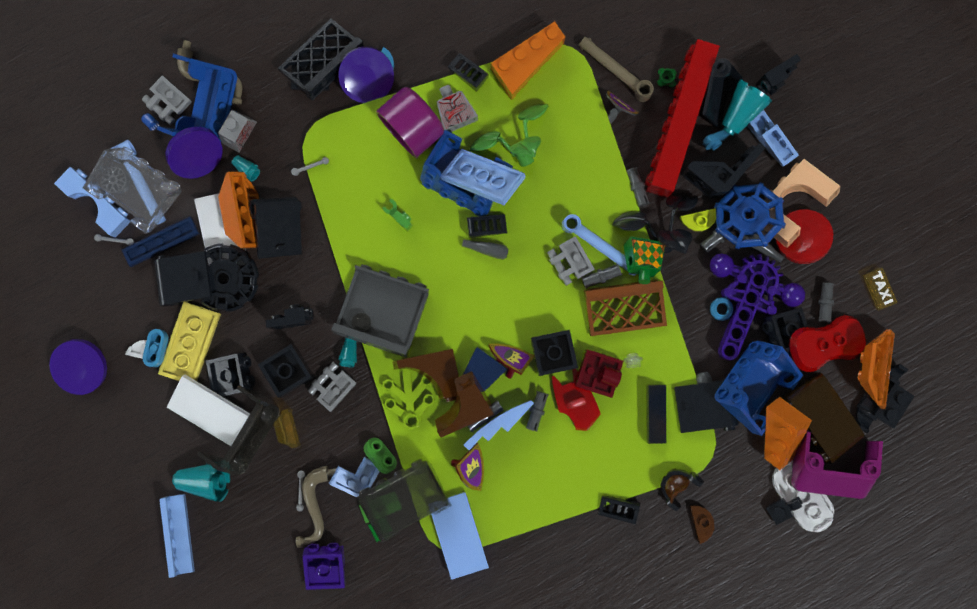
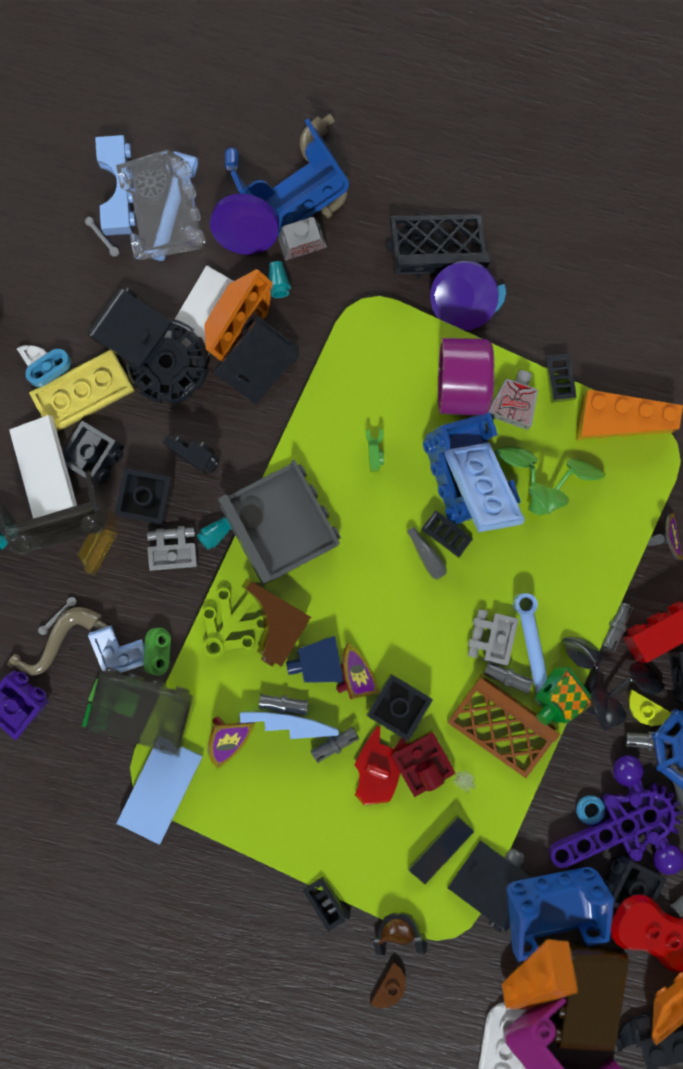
camera: 45 degrees right, 0 degrees up
dark blue tile [121,216,200,267] -> none
light grey plate [142,76,192,125] -> none
light grey hinge [291,157,329,176] -> none
reddish brown arch [435,371,494,438] -> none
black plate [766,496,803,525] -> none

